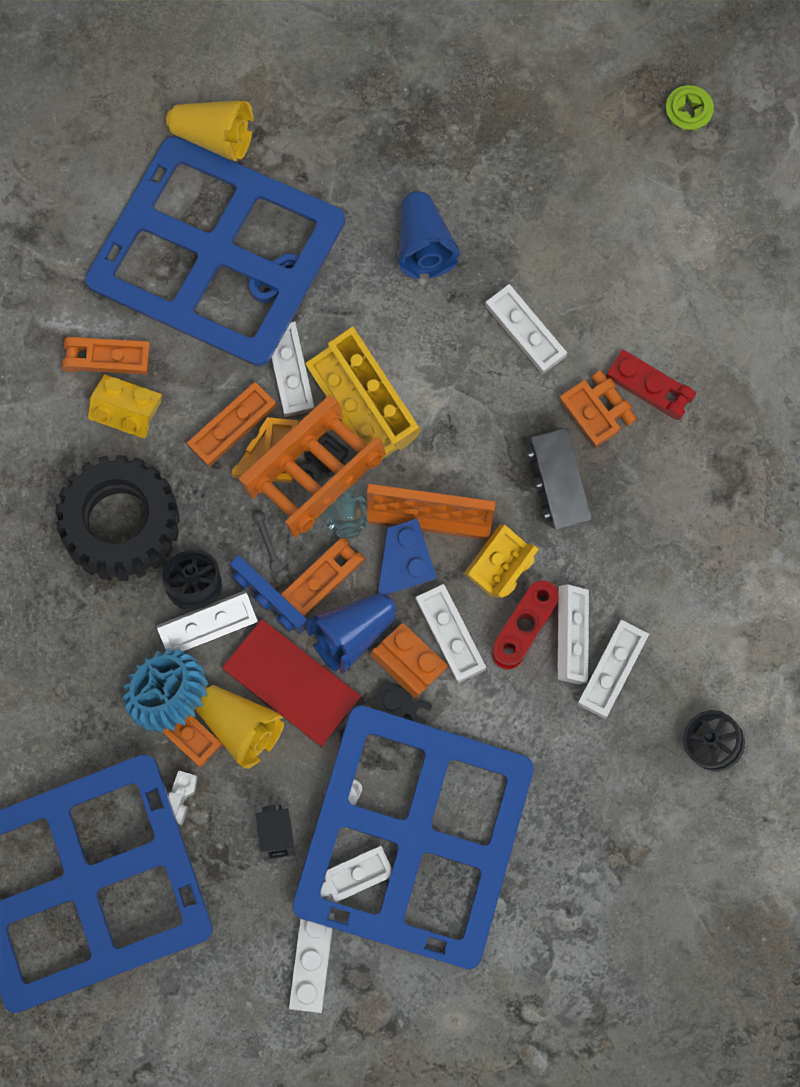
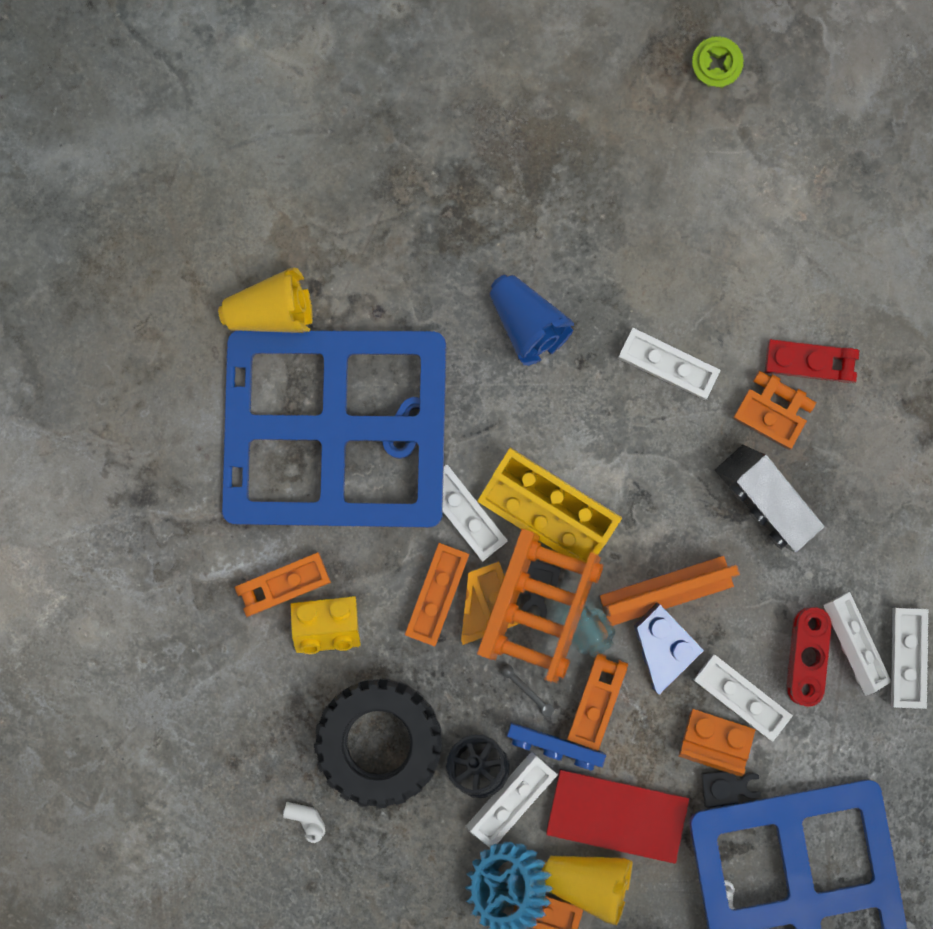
camera: 20 degrees left, 10 degrees up
blue cone [306,593,396,674] -> none
yellow bracket [463,524,539,598] -> none
none -> white arm [283,802,325,843]

